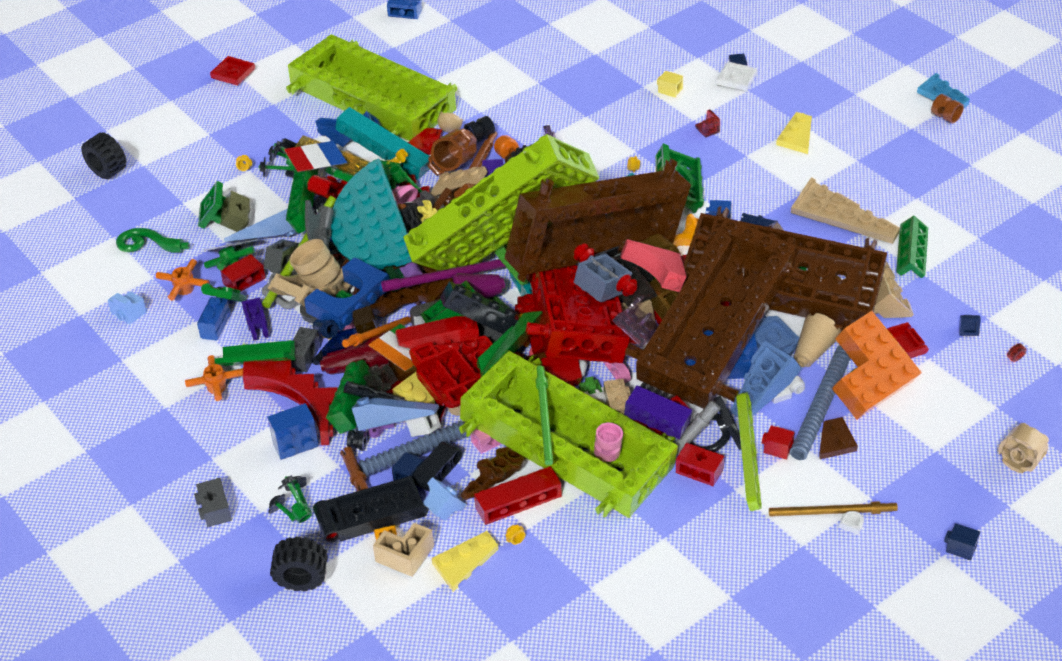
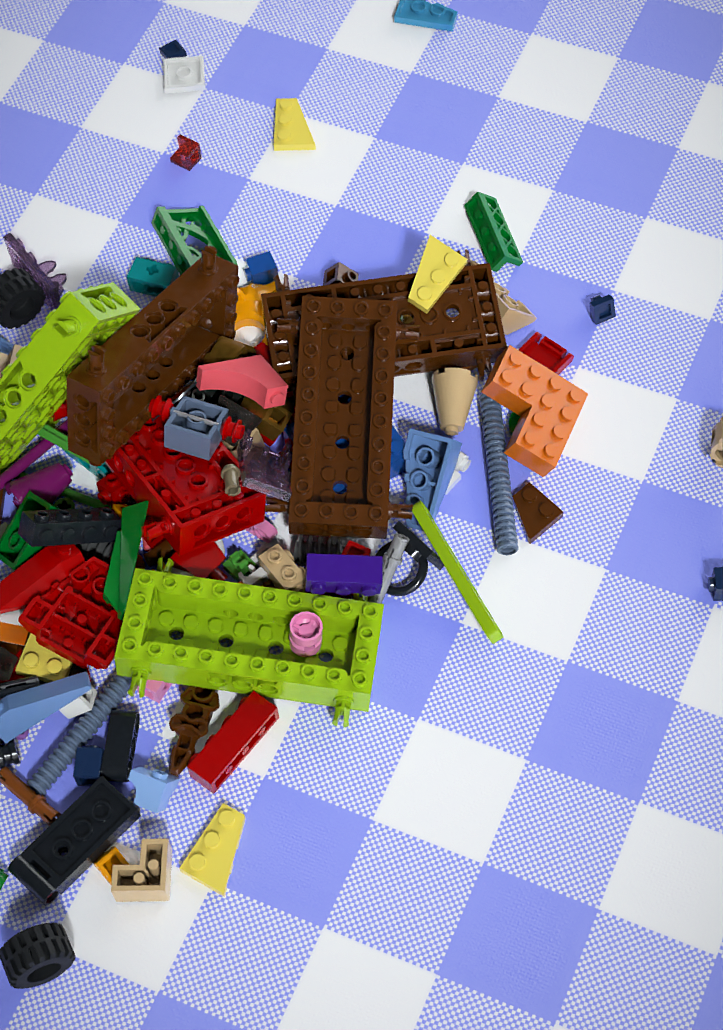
camera: 25 degrees left, 15 degrees up
yellow plate [505,524,526,545] -> none
bright green bar [535,366,553,465] -> none
yellow plate [627,156,640,173] -> none
light yellow brick [657,70,683,98] -> none
red brick [676,443,724,487] -> none
dark blue pin [740,212,778,226] -> none
medium blue wing [754,316,799,356] -> none
red brick [761,425,795,460] -> none
pearl gold bar [768,501,898,516] -> none
tan wing [791,177,900,244] -> none
white tile [839,511,864,535] -> none
dark orange wheel [931,94,964,124] -> none
clear red tile [1007,343,1027,362] -> none
none -> dark tan pin [221,464,241,496]
none -> light yellow wing [408,235,468,314]

